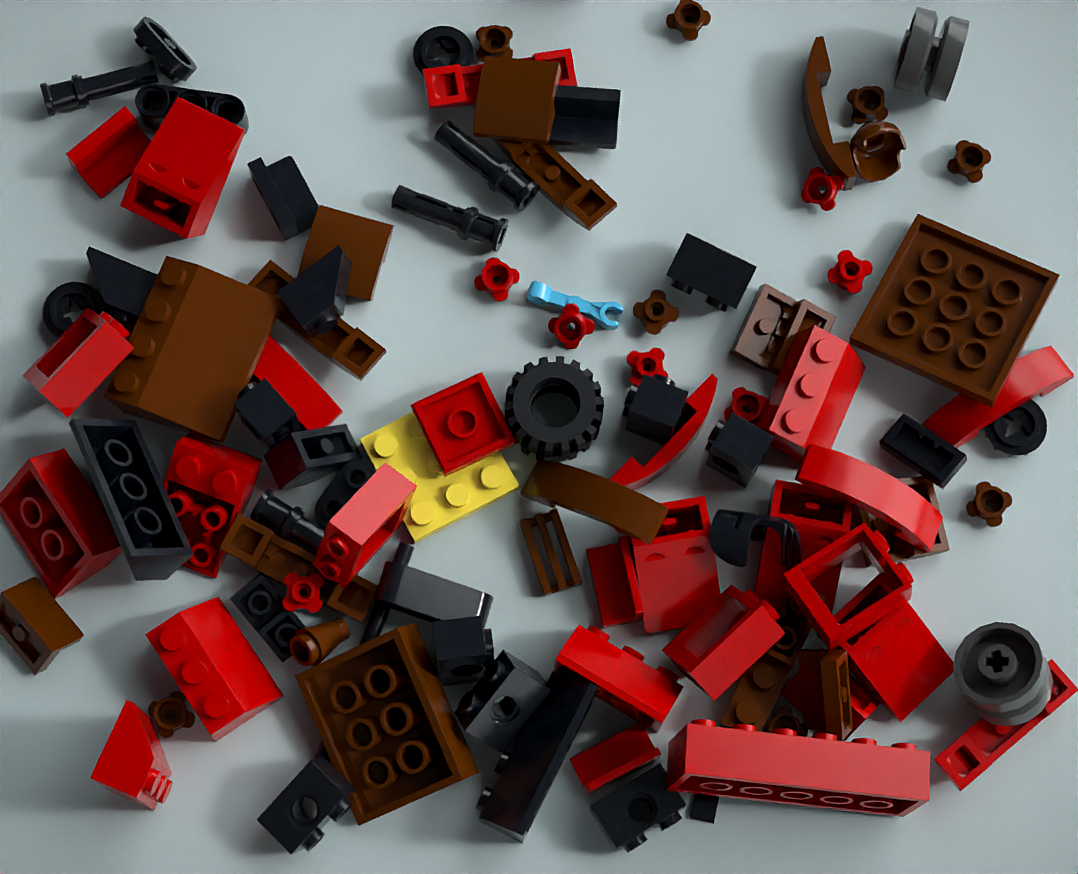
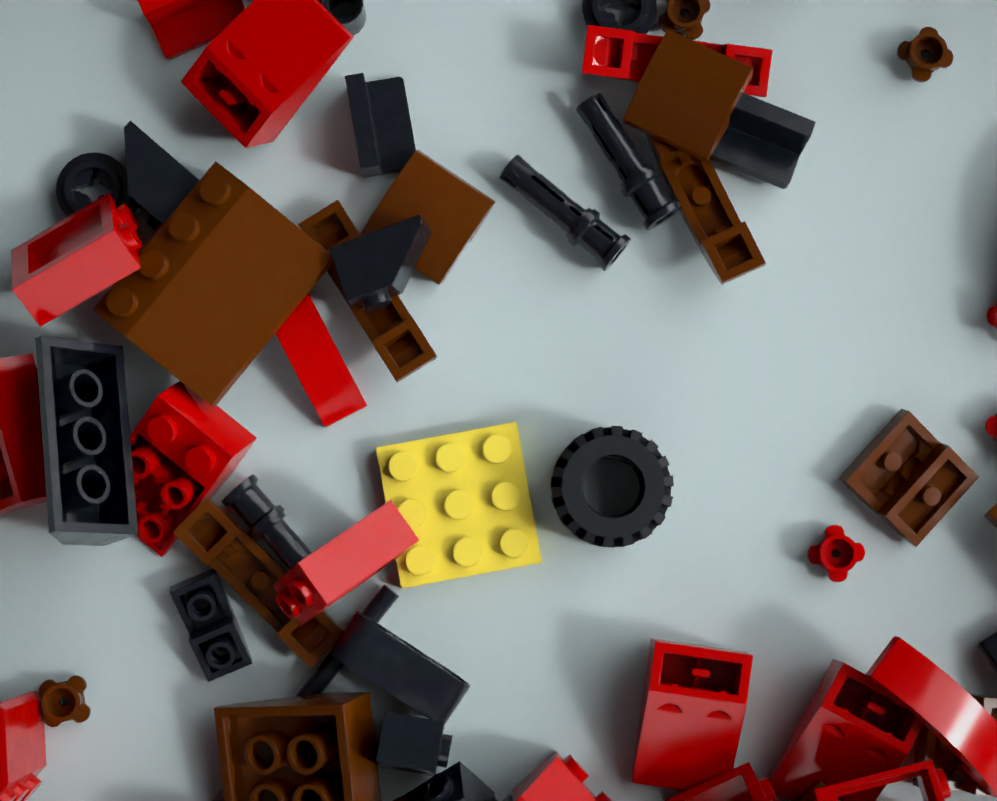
camera: 20 degrees right, 10 degrees up
red slope [145,597,284,741] -> none
black brick [234,378,302,452] -> none
black slope [263,424,362,490] -> none
red plate [282,572,324,613] -> none
reddish brown cone [290,618,350,666] -> none
black plate [315,460,376,530] -> none
red tile [411,372,516,477] -> none
red plate [474,257,520,302] -> none
reddish brown tile [519,508,582,597] -> none
reddish brown slope [520,460,669,545] -> none
medium azure piece [527,281,623,330] -> none
red plate [548,303,595,349] -> none
red panel [586,536,644,629] -> none
red slope [609,374,718,490] -> none
black brick [622,374,689,445] -> none
red plate [626,347,668,385] -> none
reddish brown plate [633,290,679,335] -> none
black brick [666,233,757,312] -> none
black brick [704,412,774,488] -> none
black helmet [709,509,802,571] -> none
red slope [757,325,866,461] -> none

